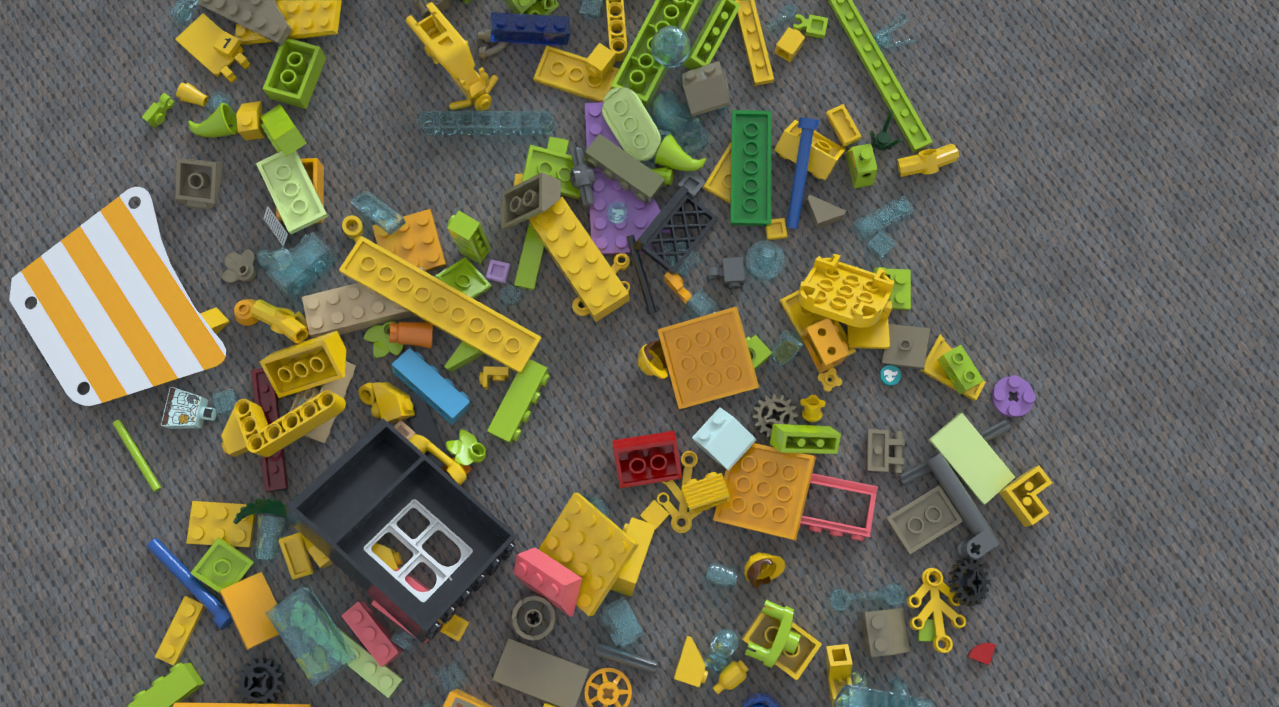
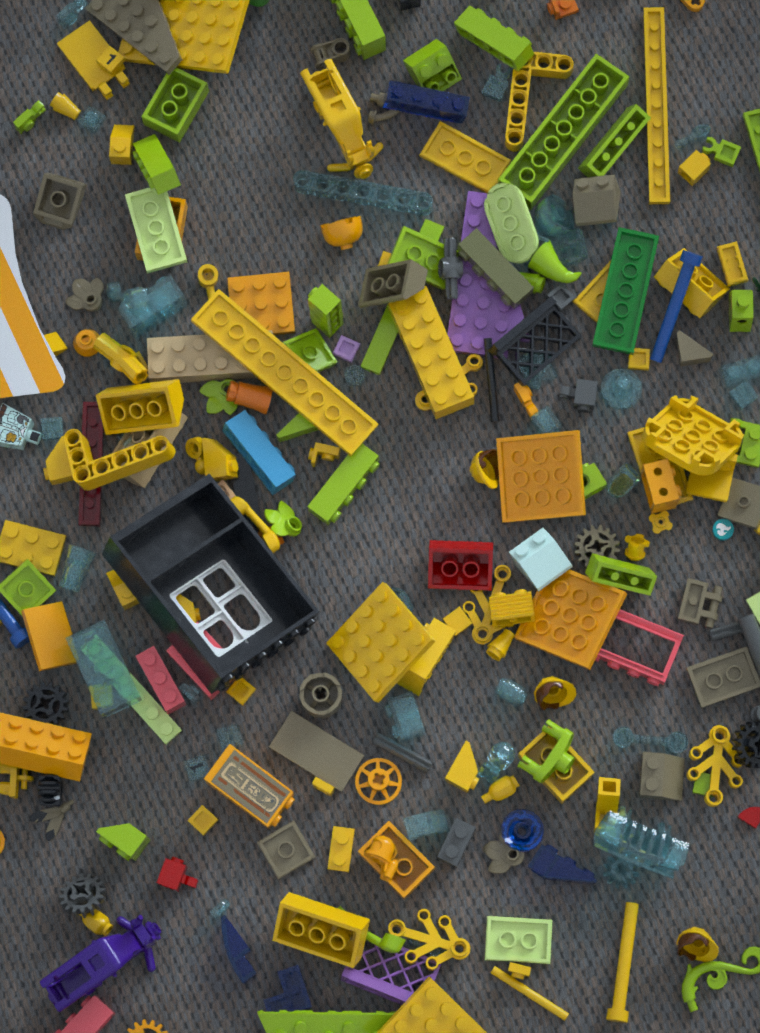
camera: 15 degrees right, 0 degrees up
lime hat [188,103,238,138] -> none
dark green plant [233,493,299,524] -> none
white sticker [263,206,288,247] -> none
yellow tile [279,532,314,580] -> none
clear light blue plate [351,190,406,235] -> none
coral slope [513,548,582,617] -> none
yellow brick [586,43,616,80] -> none
clear light blue tile [607,202,627,223] -> none
clear light blue cylinder [651,26,690,68] -> none
none -> light orange cylinder [320,216,363,250]
none -> yellow cone [486,629,515,661]

